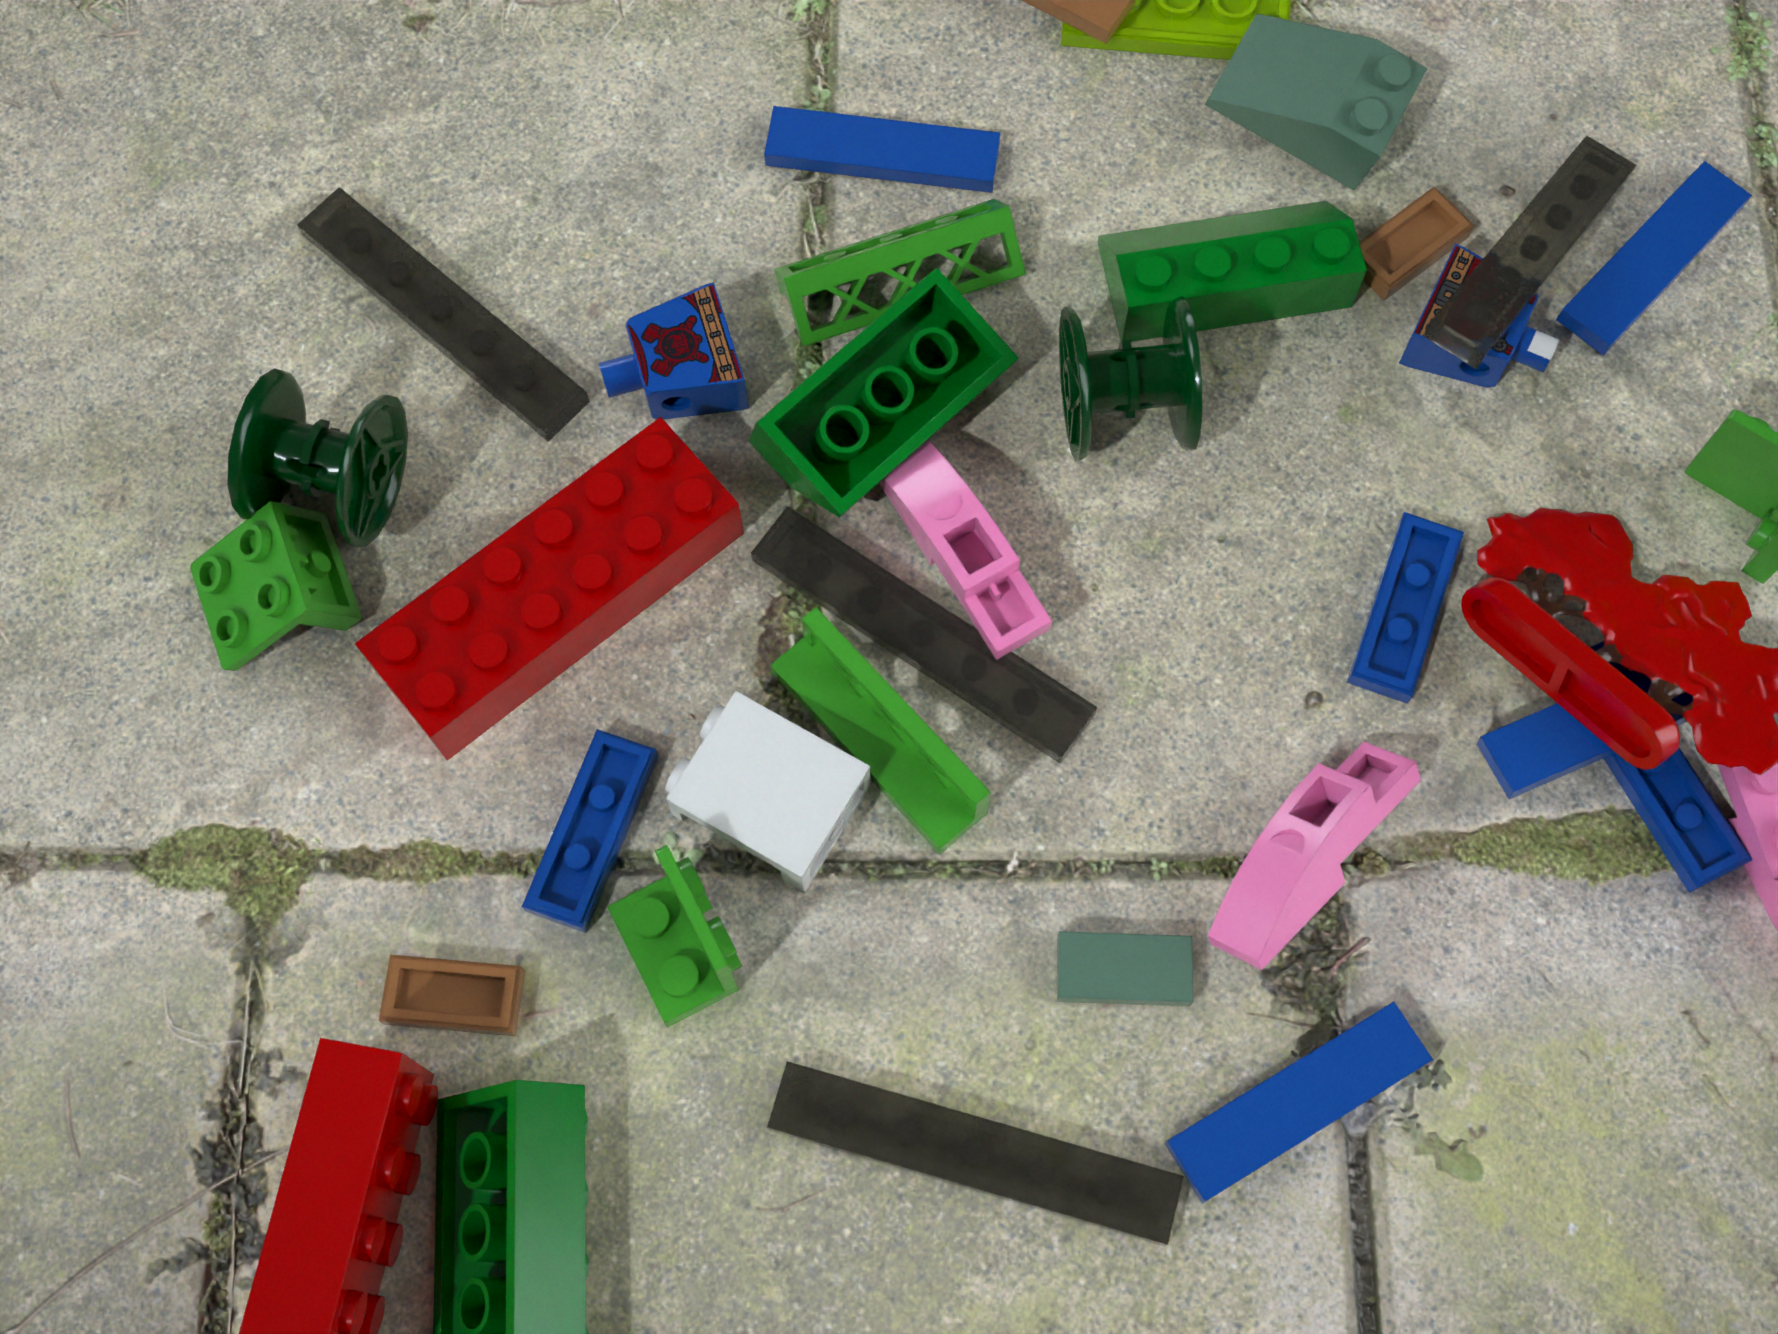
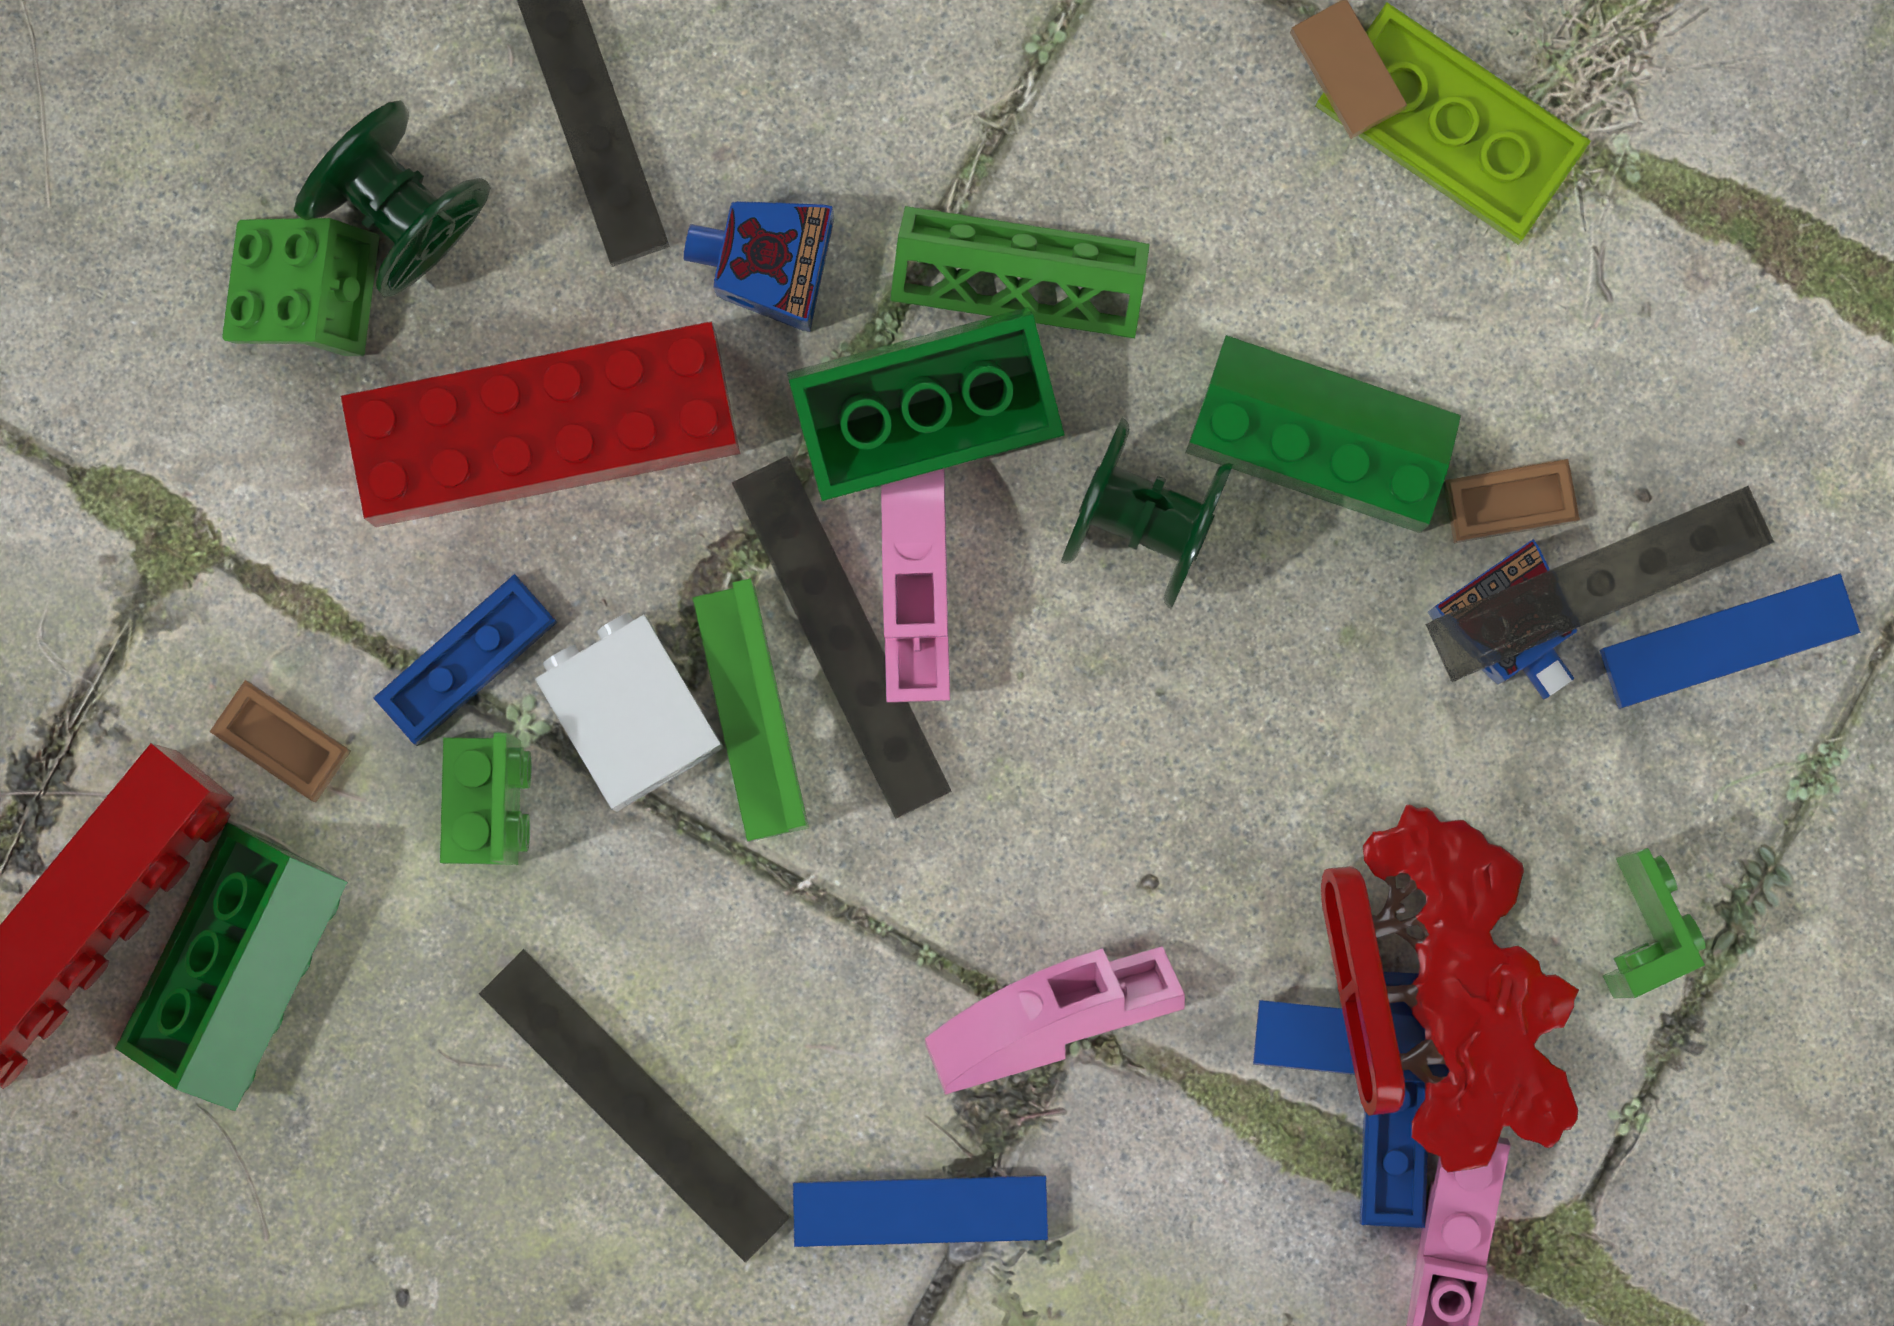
camera: 30 degrees right, 15 degrees up
blue tile [764,106,1000,193] -> none
sand green tile [1057,931,1193,1007] -> none
sand green slope [1204,14,1428,190] -> none
blue tile [1346,512,1464,704] -> none

